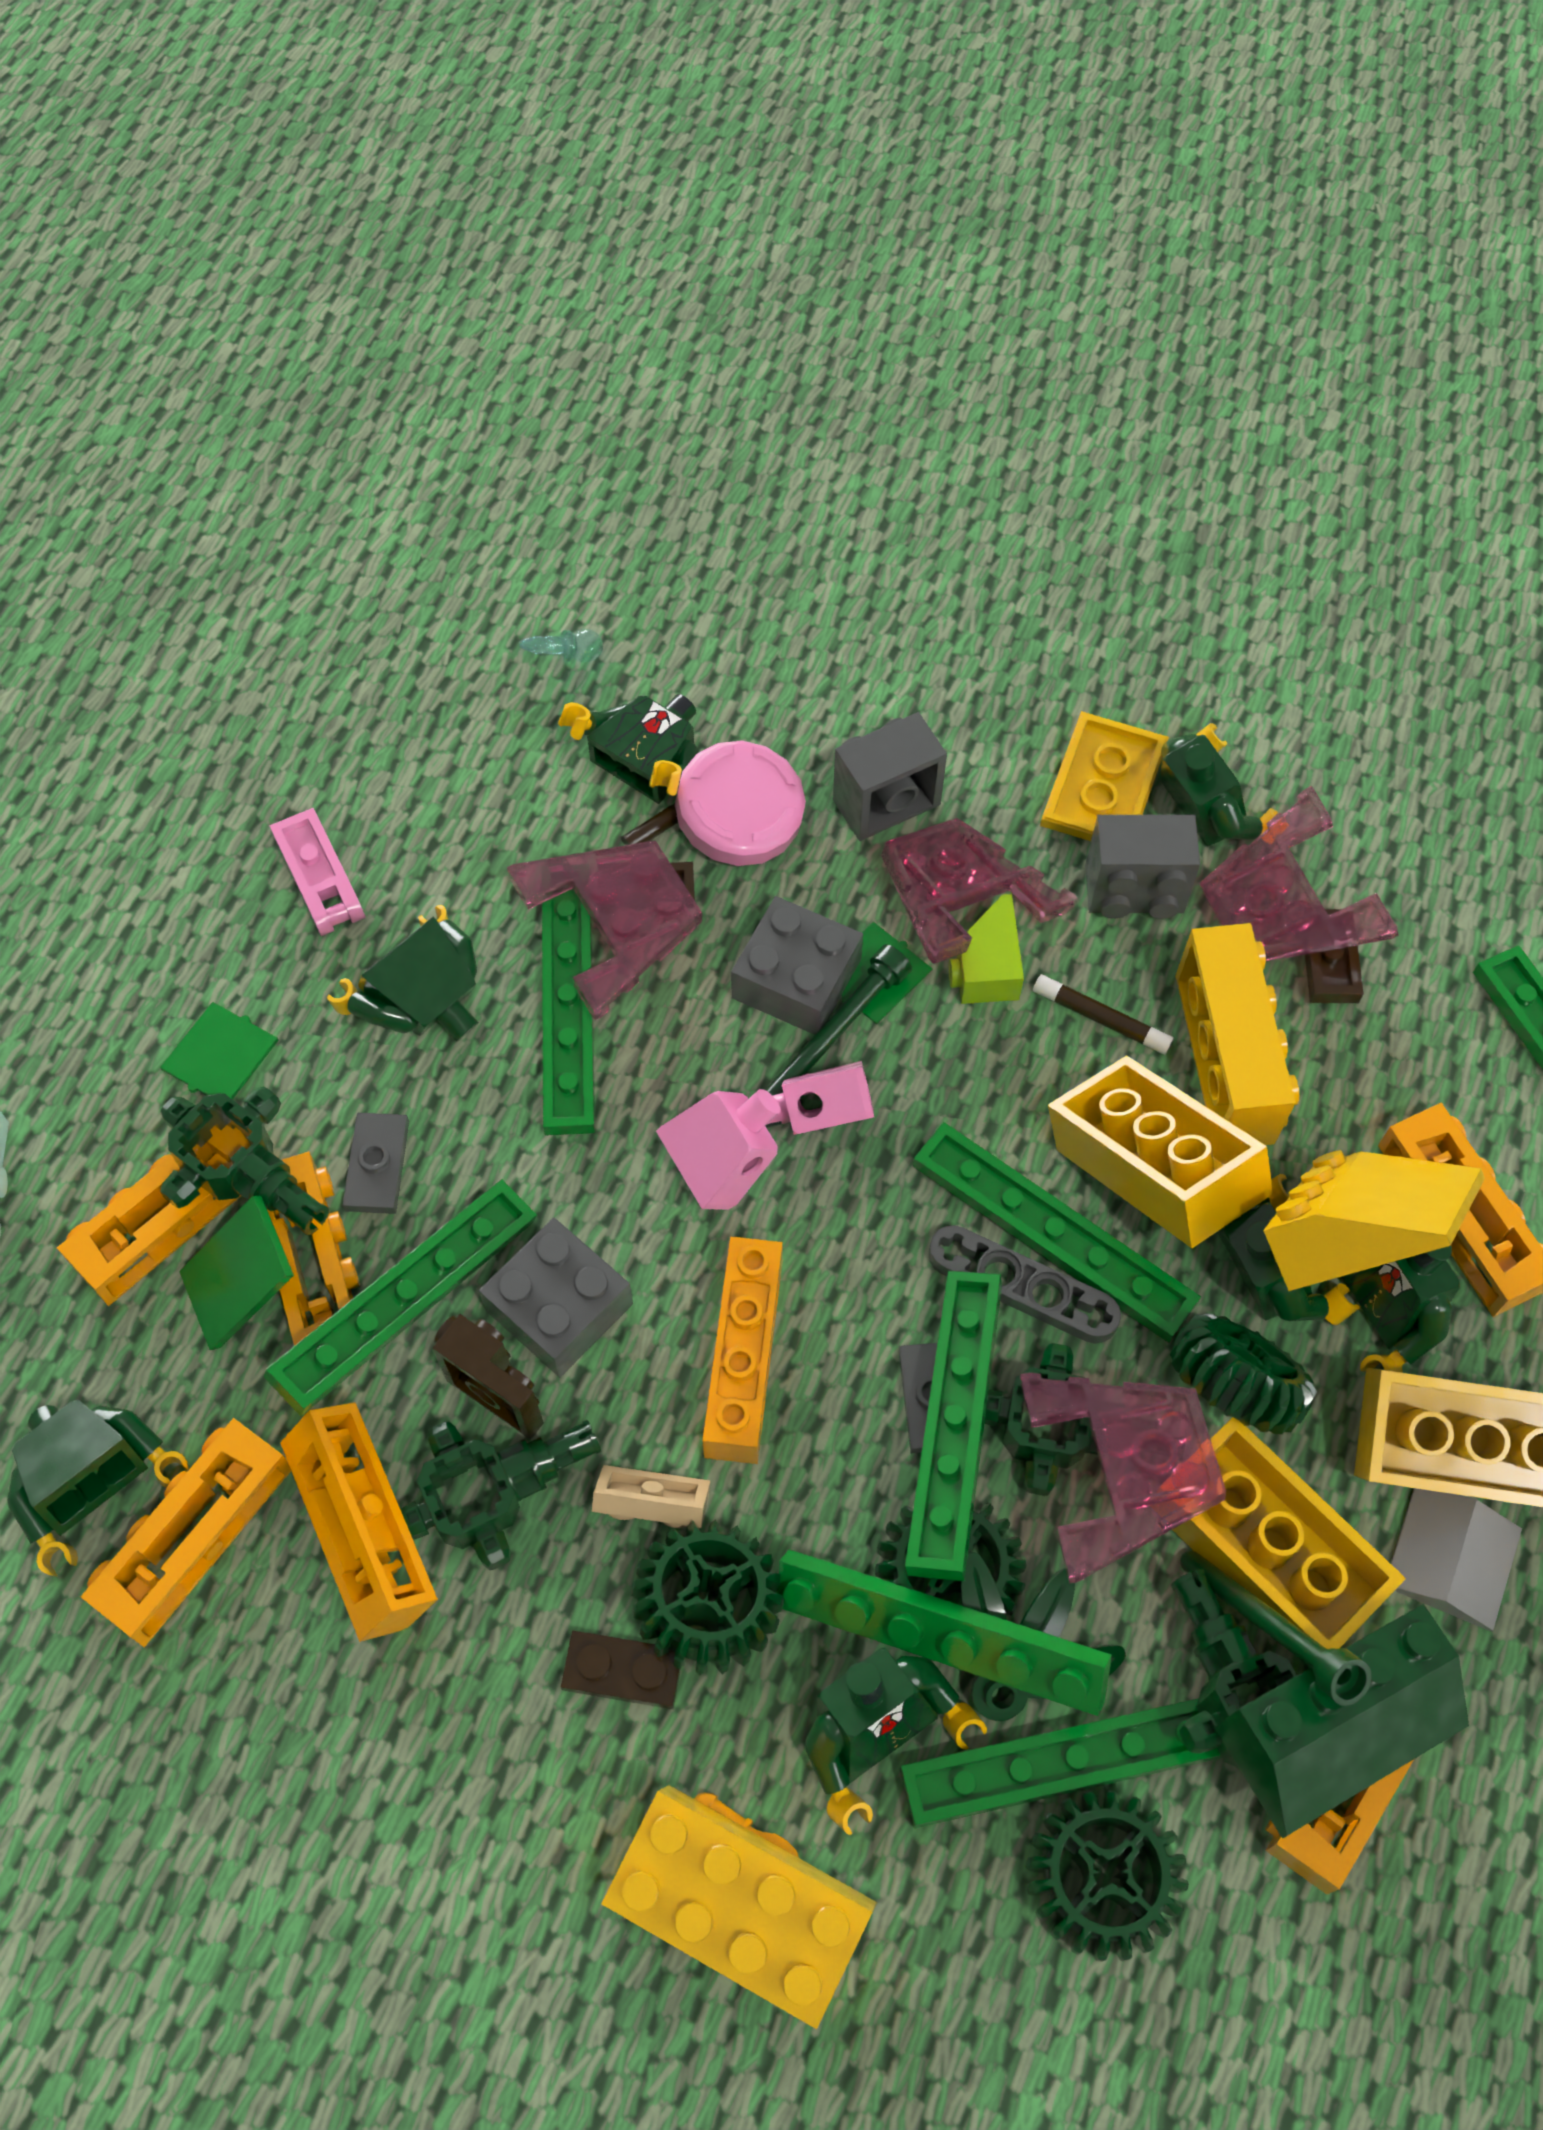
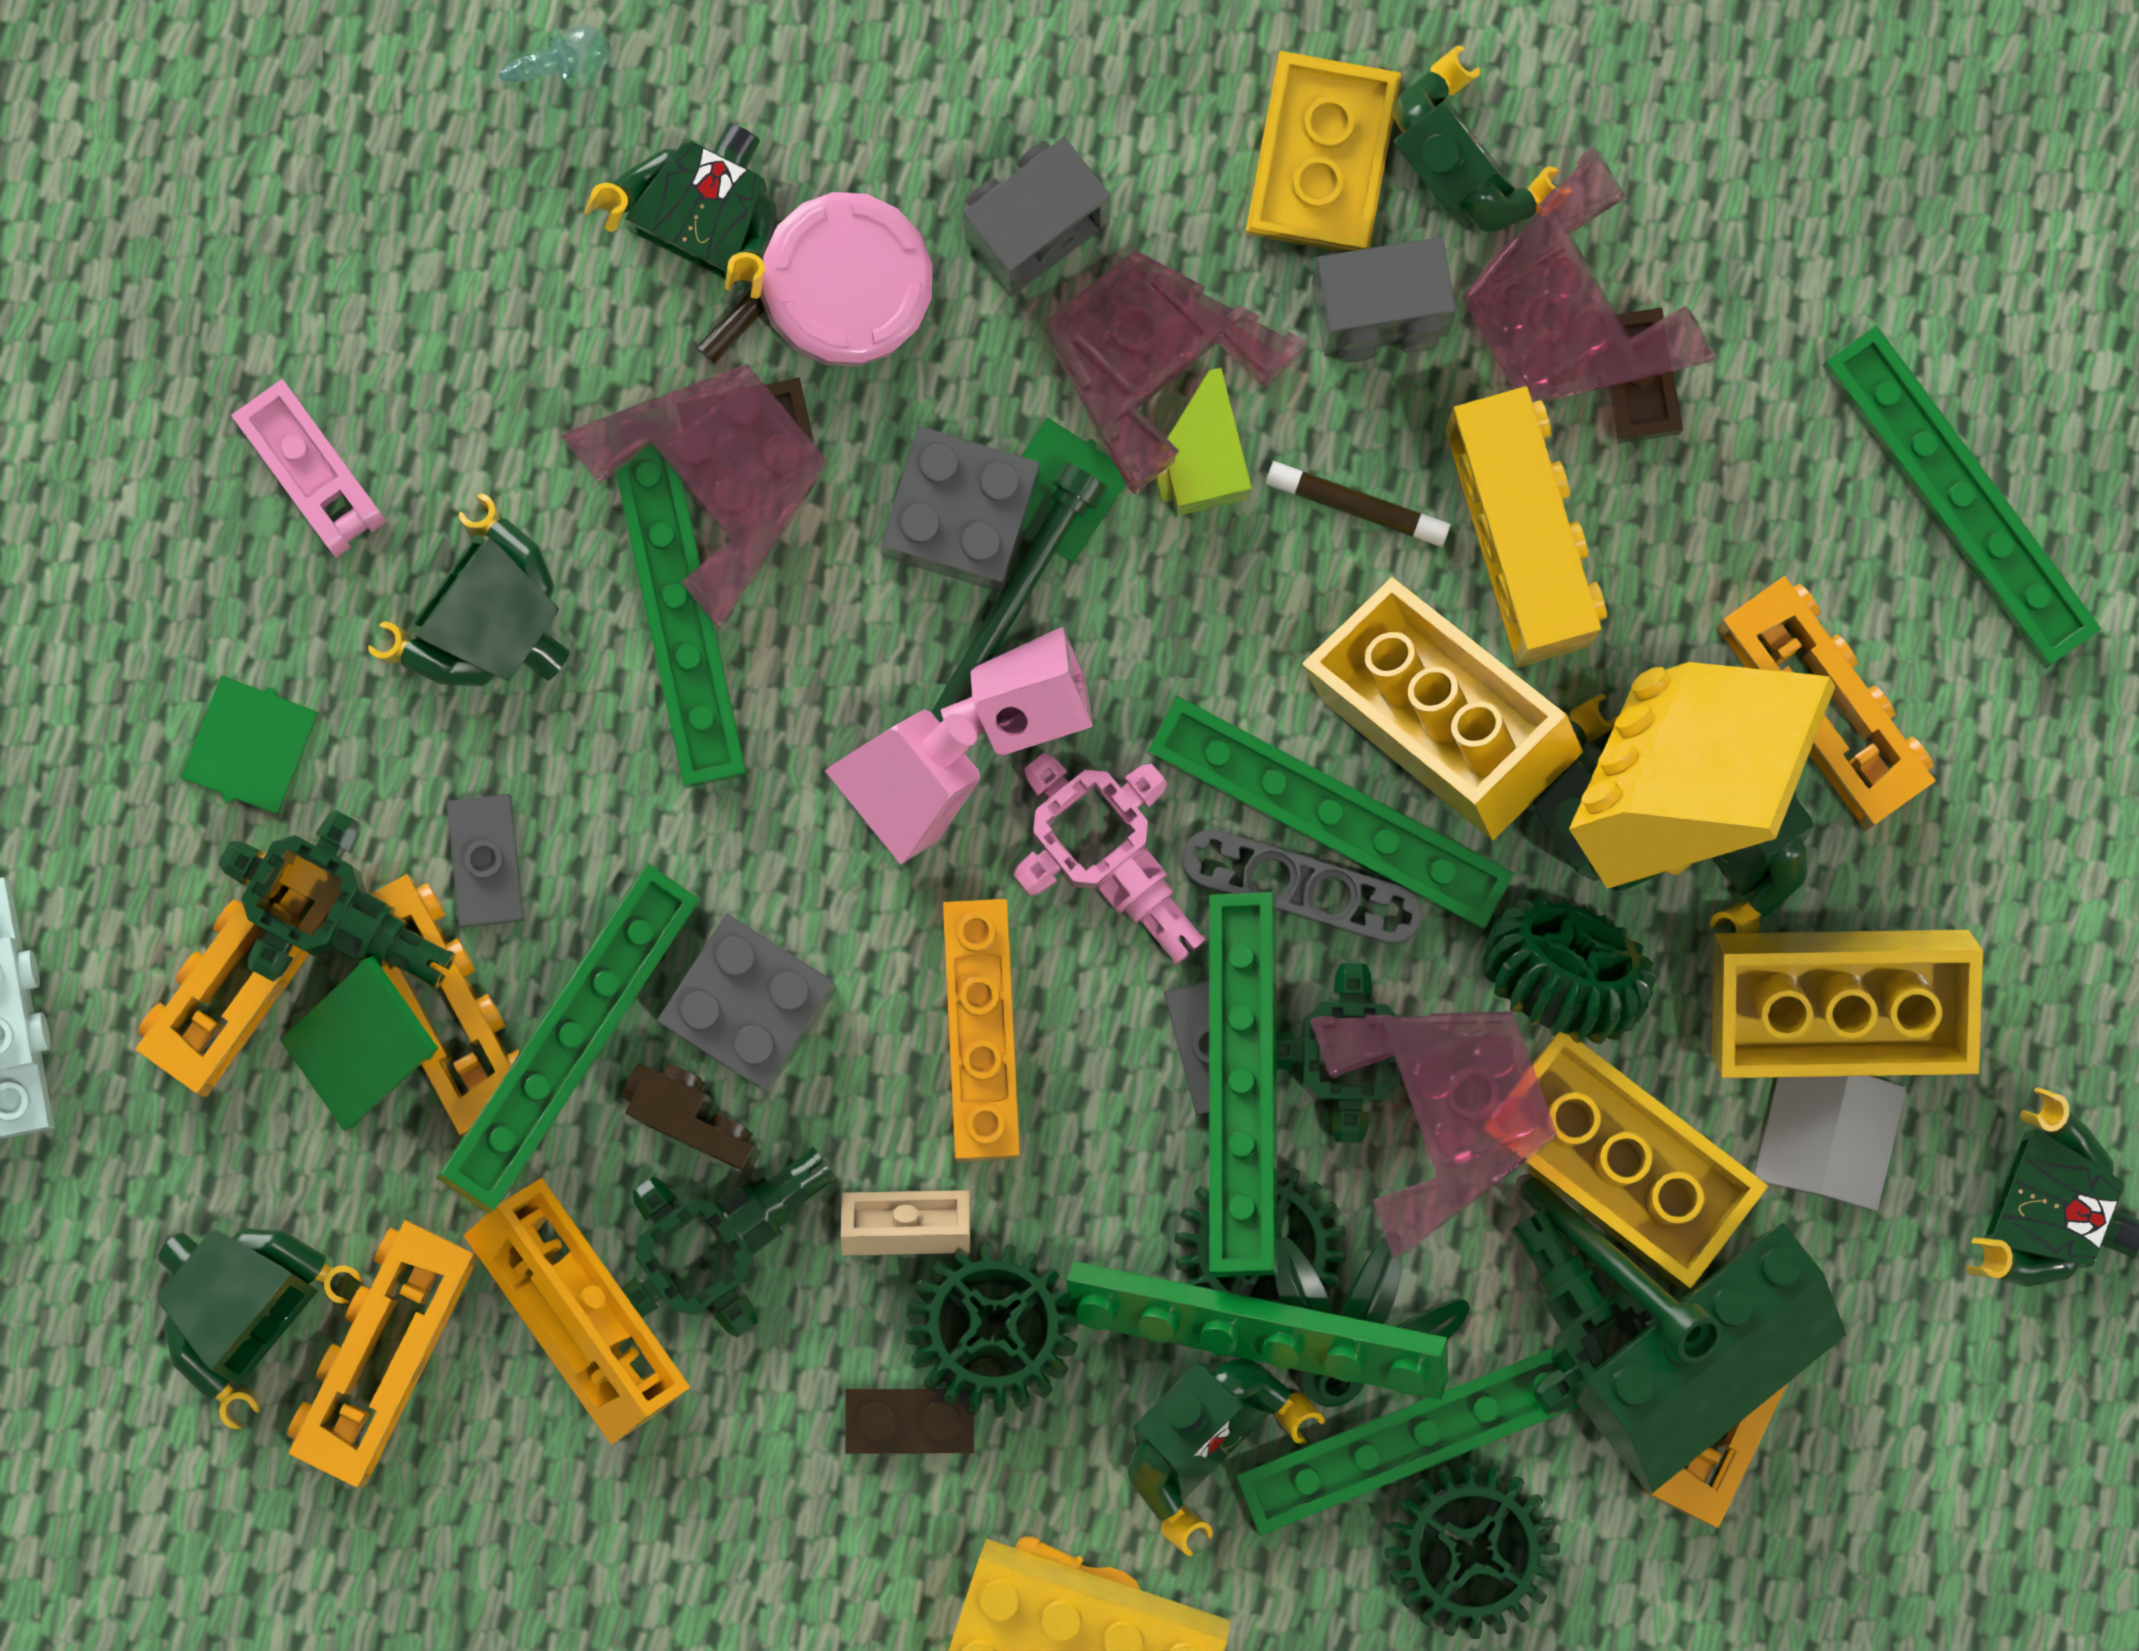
camera: 10 degrees left, 20 degrees up
none -> bright pink piece [1013,753,1207,966]

